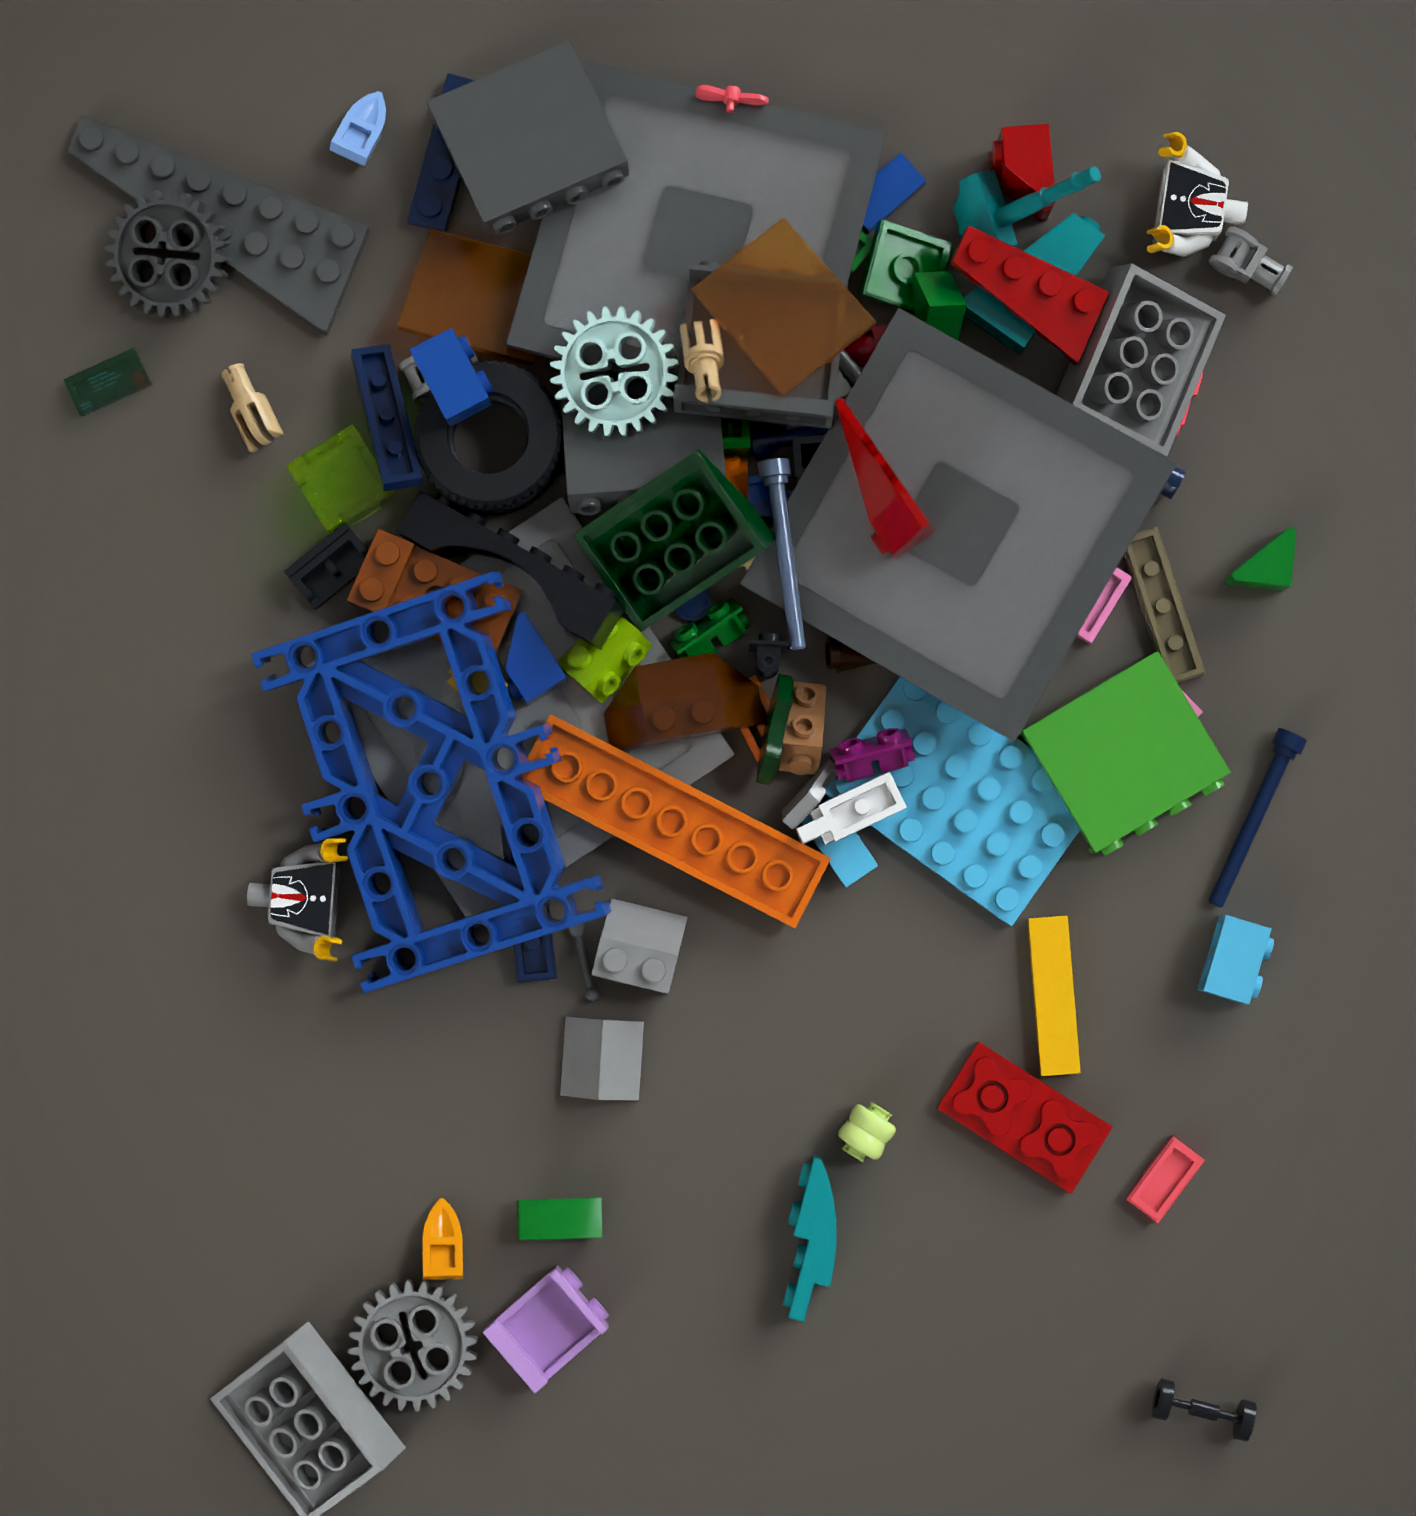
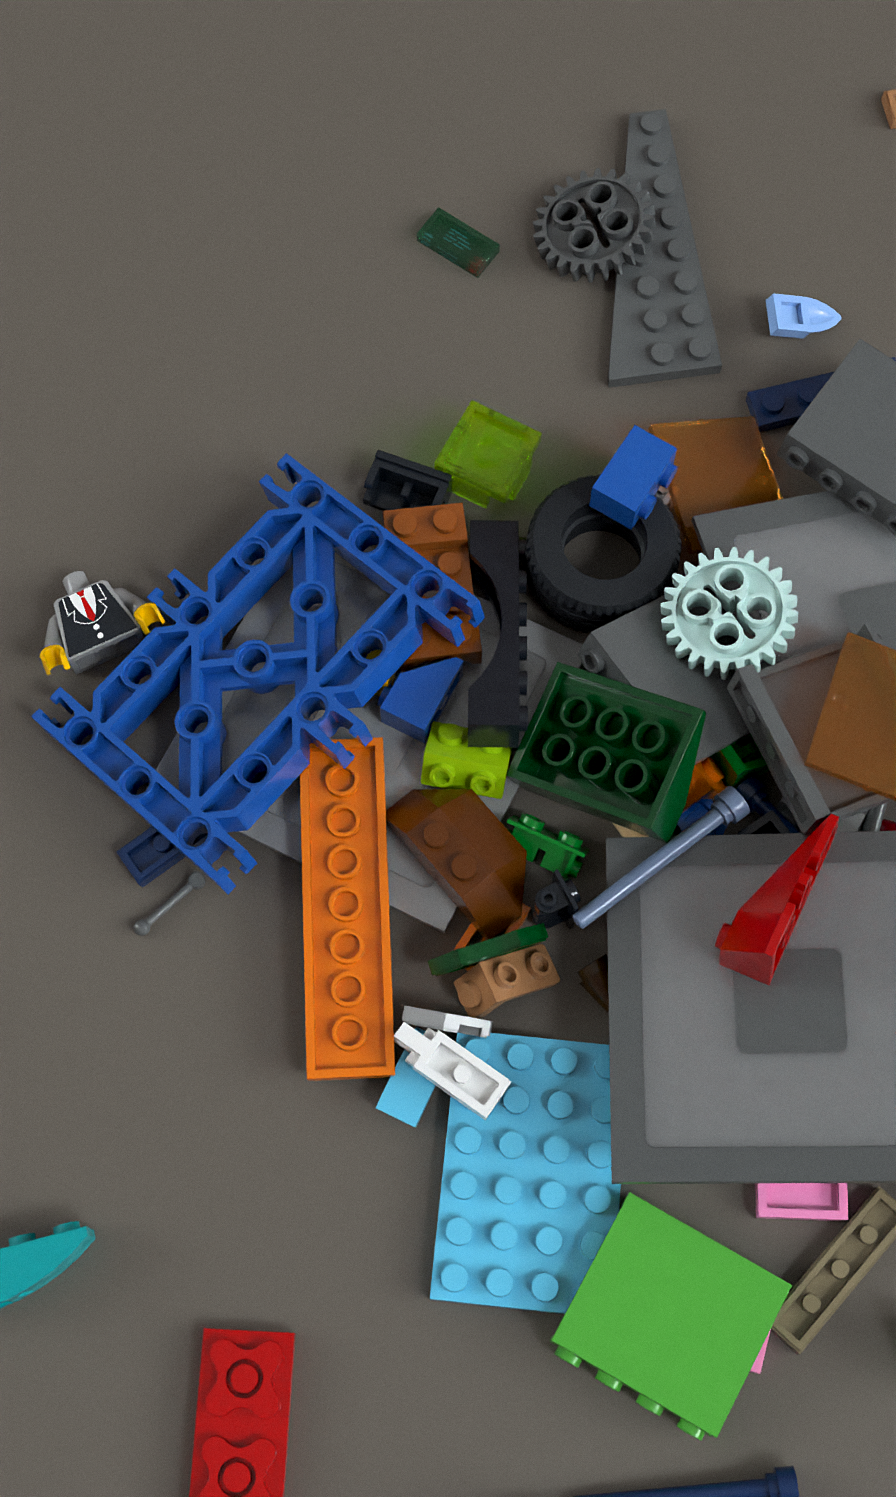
camera: 60 degrees right, 15 degrees down
tan arm [221,363,284,453] -> none
dark blue plate [351,344,423,492] -> none
light grey slope [560,1016,644,1100] -> none
light grey slope [591,899,688,994] -> none
dark blue piece [674,589,711,622] -> none
tan arm [680,319,724,402] -> none
magenta hinge [830,728,915,783] -> none
yellowish green piece [838,1102,896,1162] -> none
yellow tile [1027,916,1081,1076] -> none

